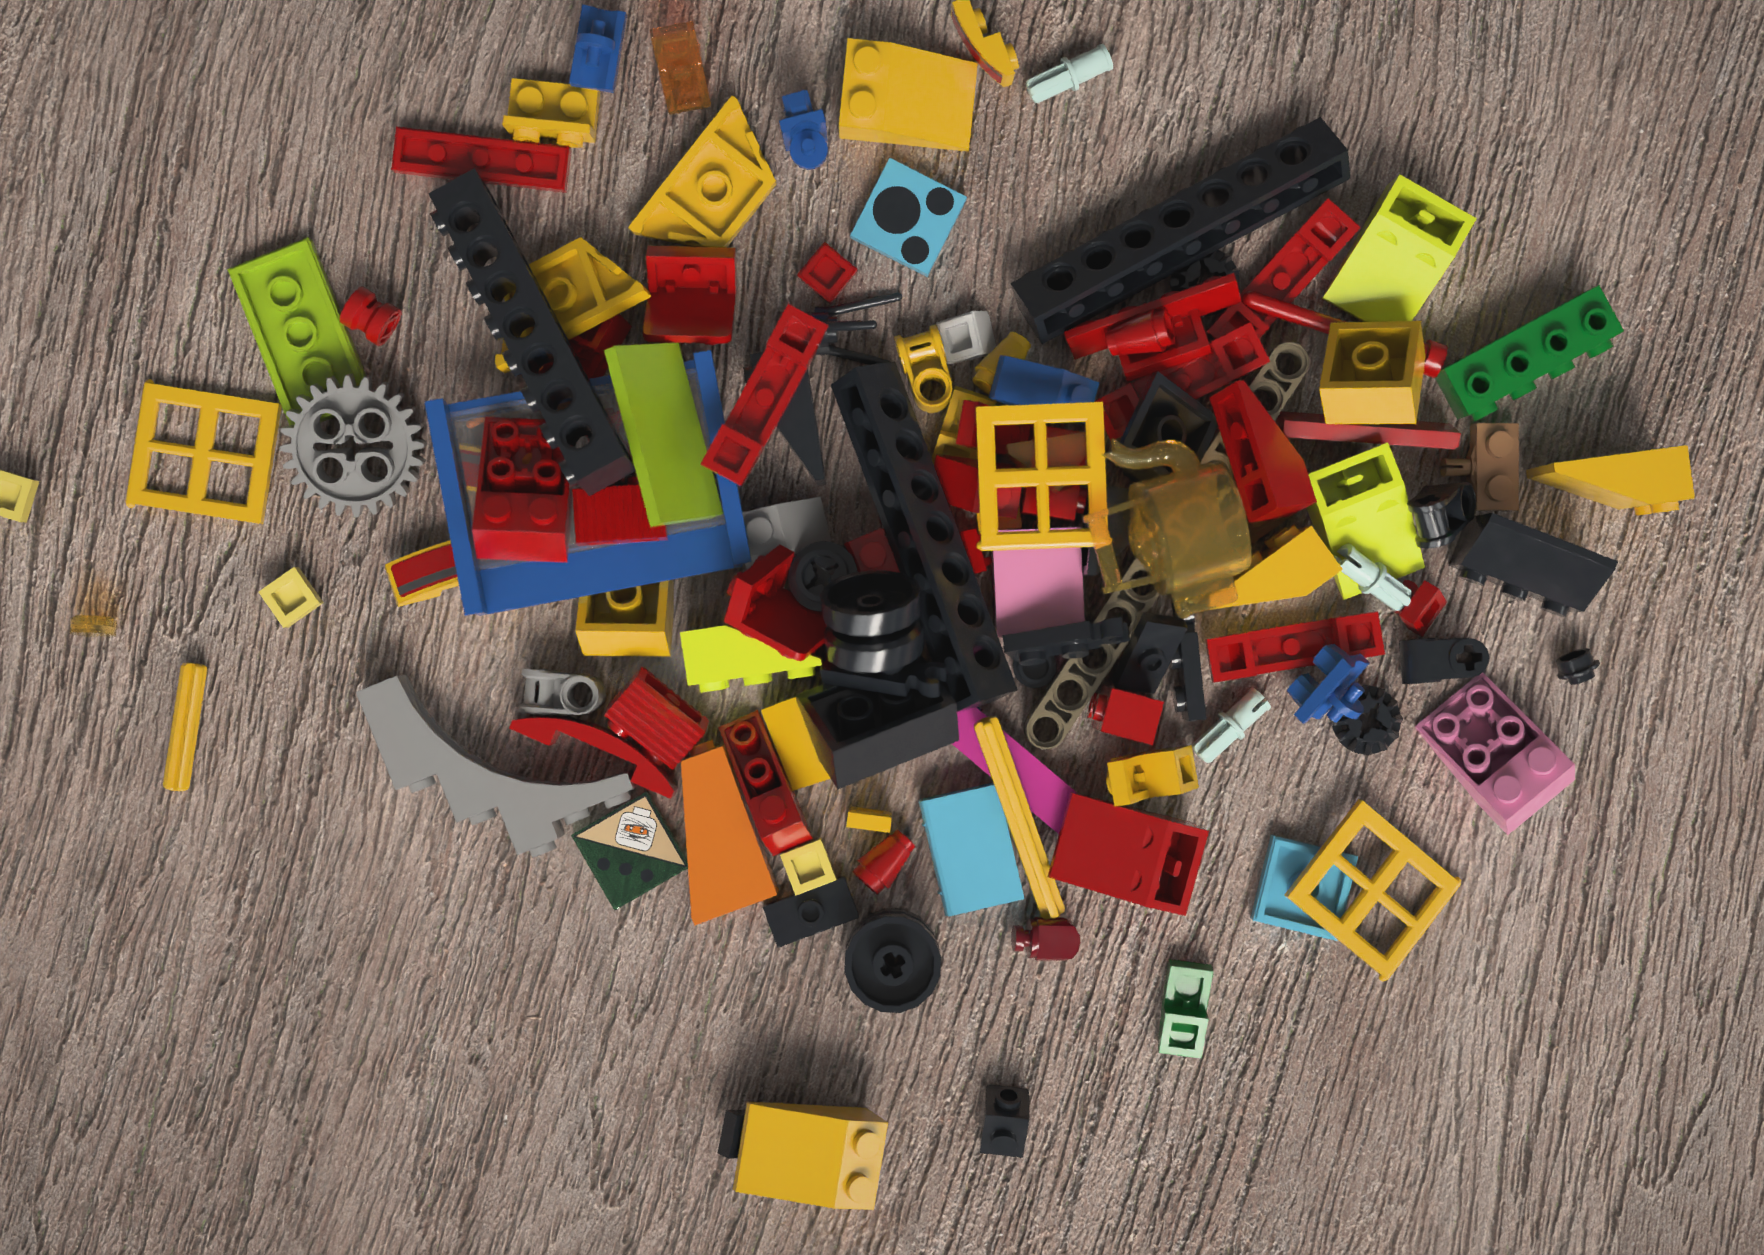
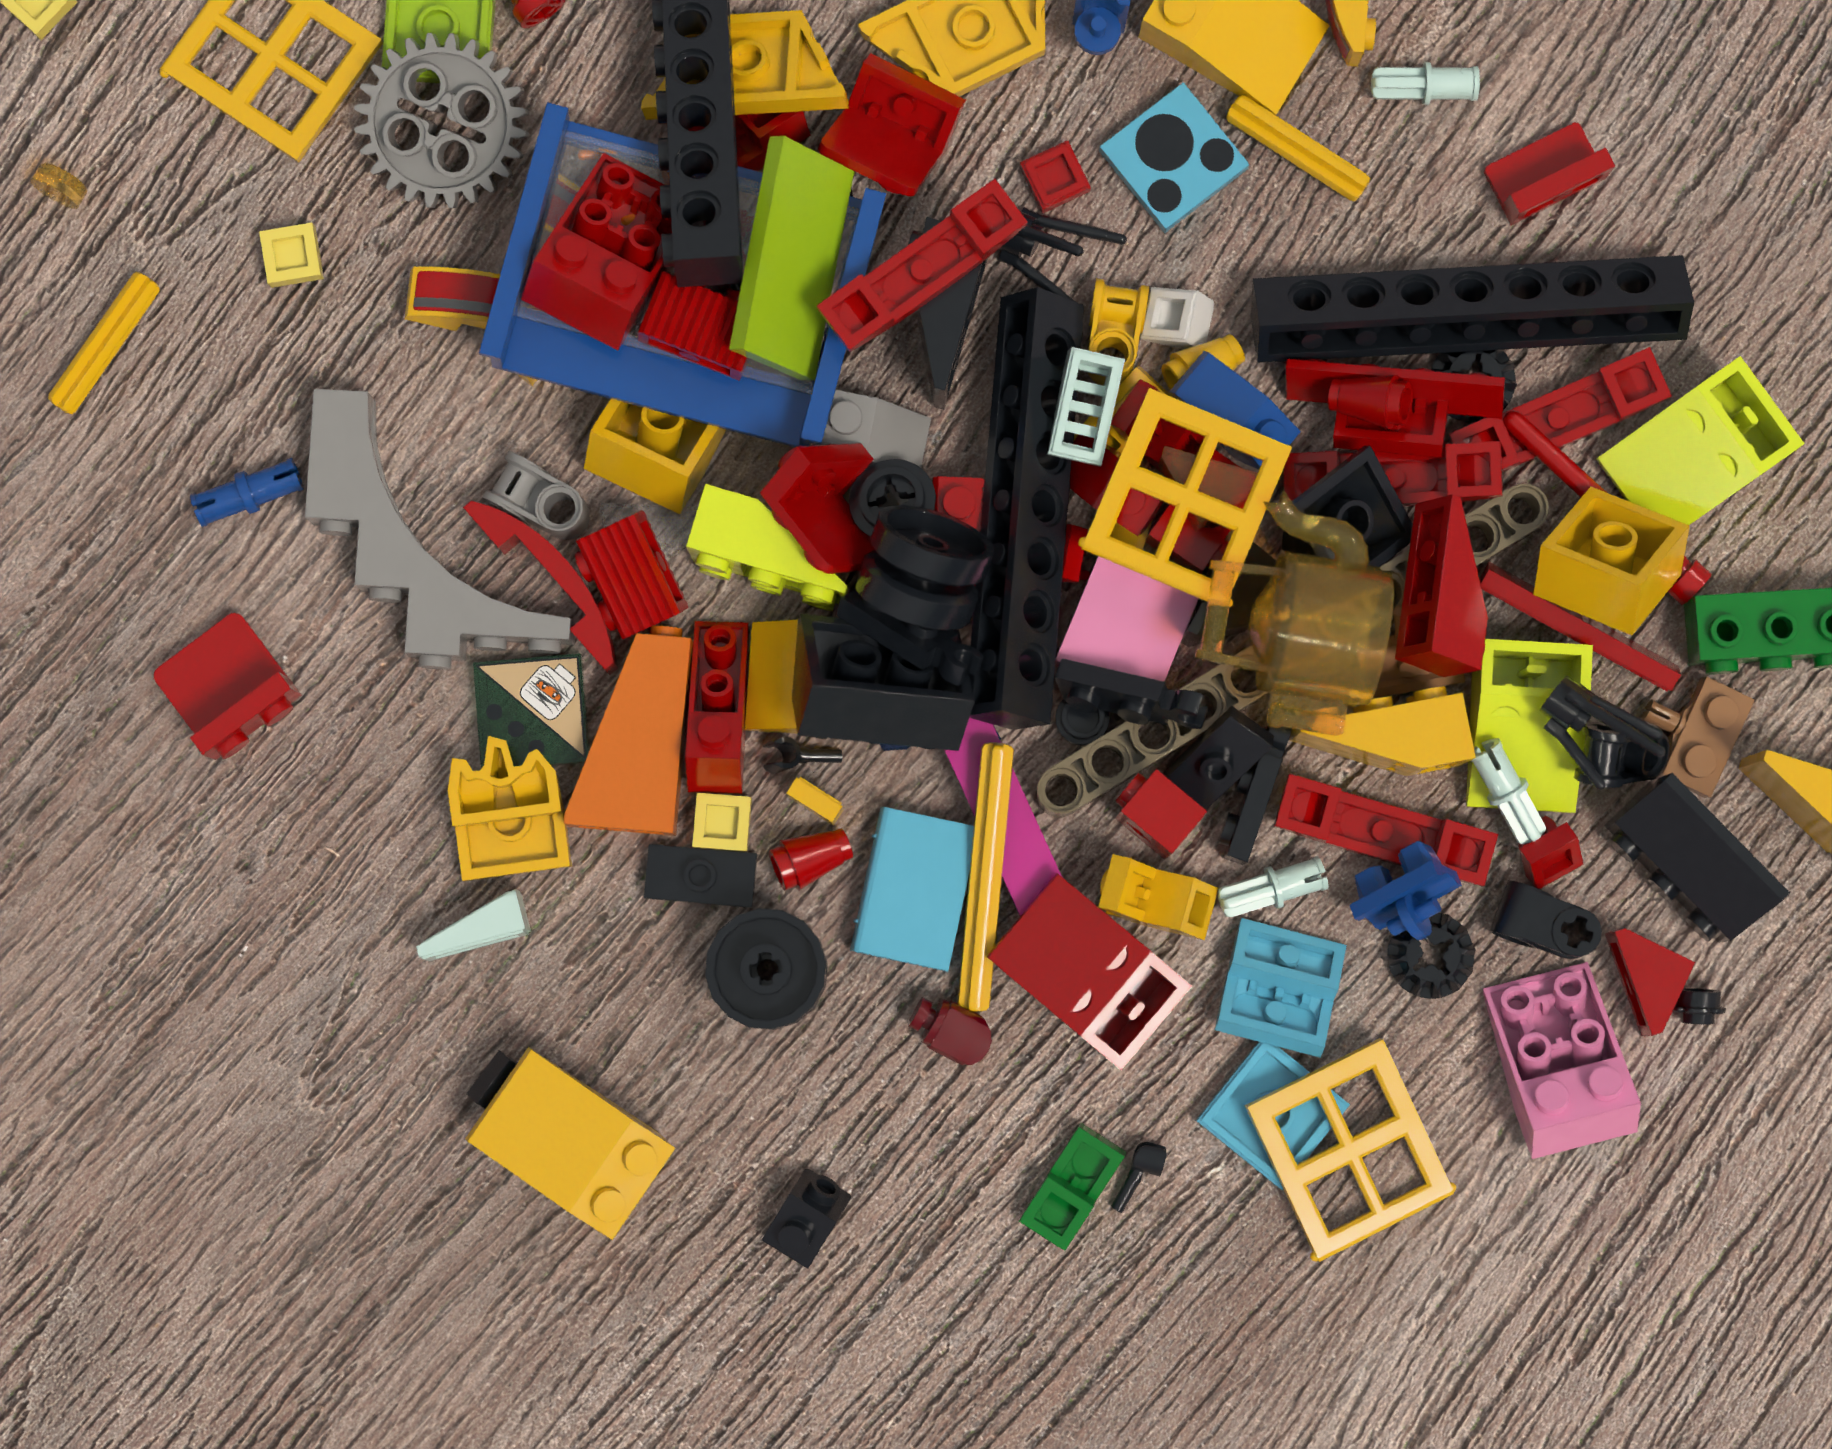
camera: 30 degrees right, 5 degrees down
none -> red bracket [154,613,302,760]
none -> blue pin [190,458,304,527]
none -> light aqua slope [416,889,531,961]
none -> yellow plate [448,736,572,881]
none -> black hand [763,737,842,774]
none -> light aqua slope [1047,347,1125,467]
none -> black hand [1111,1141,1167,1213]
none -> medium azure slope [1214,918,1347,1058]
none -> yellow axle [1226,95,1370,201]
none -> red panel [1484,122,1615,225]
none -> black plant [1540,676,1666,790]
none -> red slope [1604,928,1695,1036]

